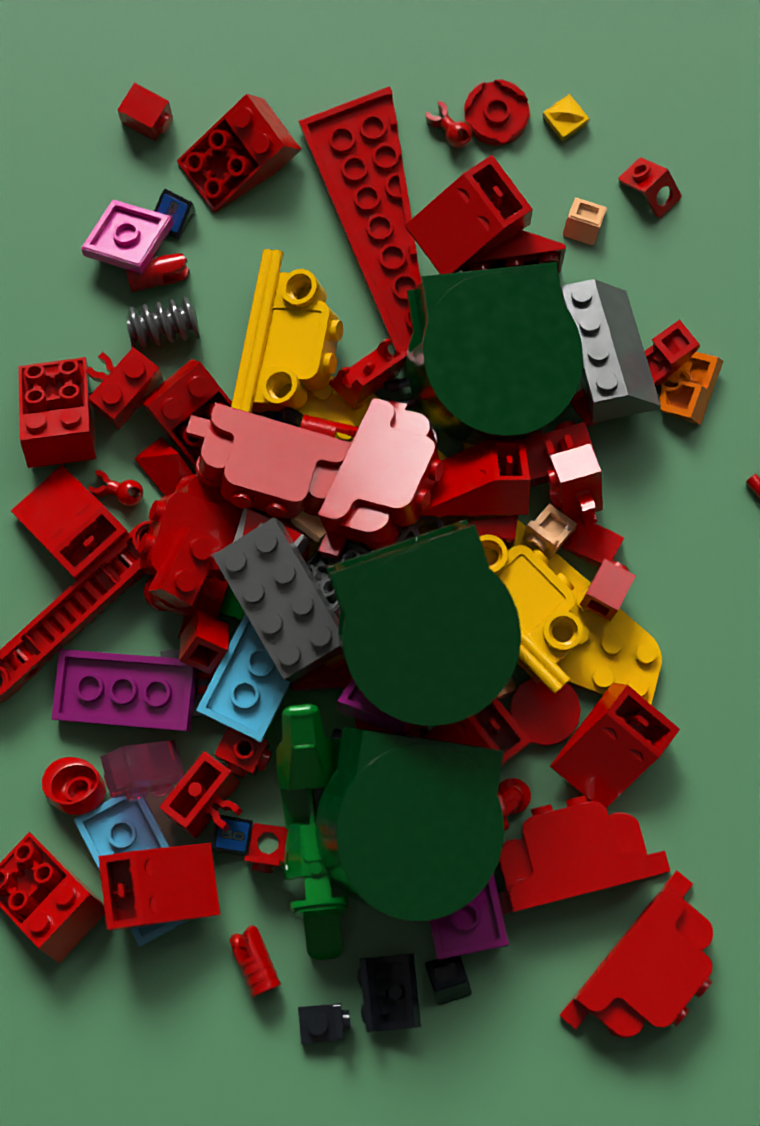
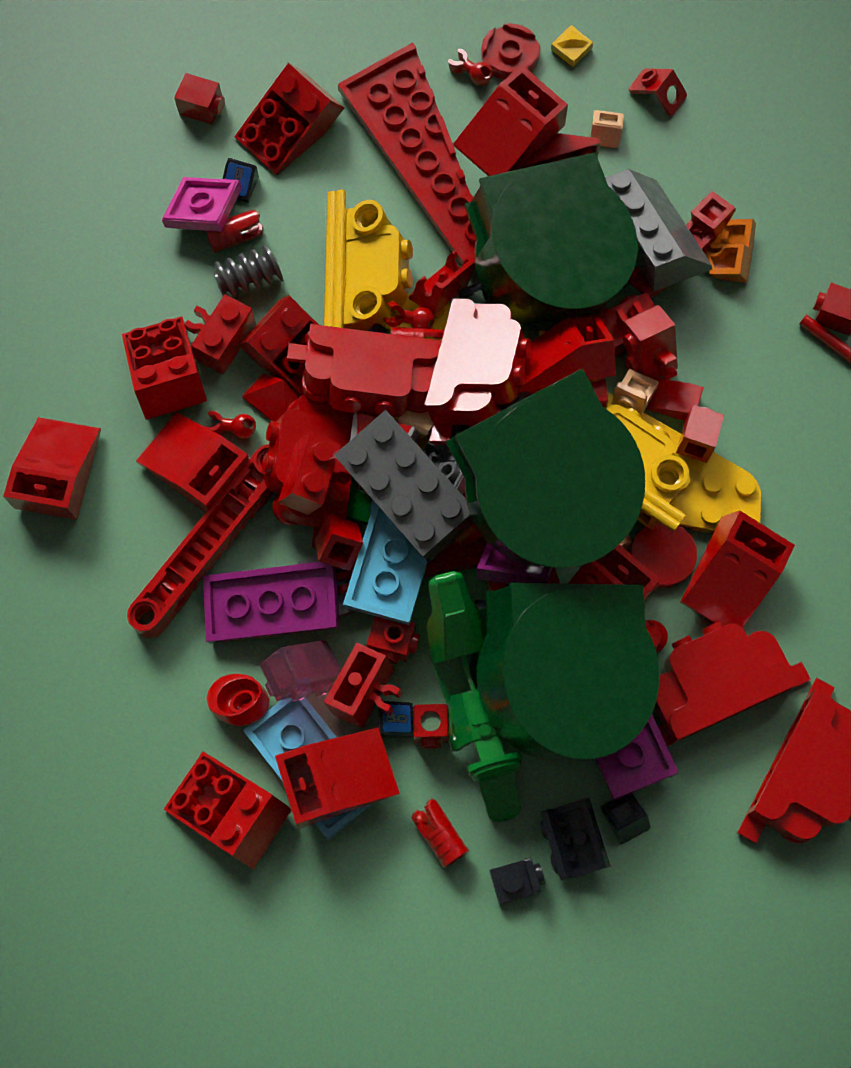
camera: 10 degrees left, 5 degrees down
none -> red arm [383,301,434,329]

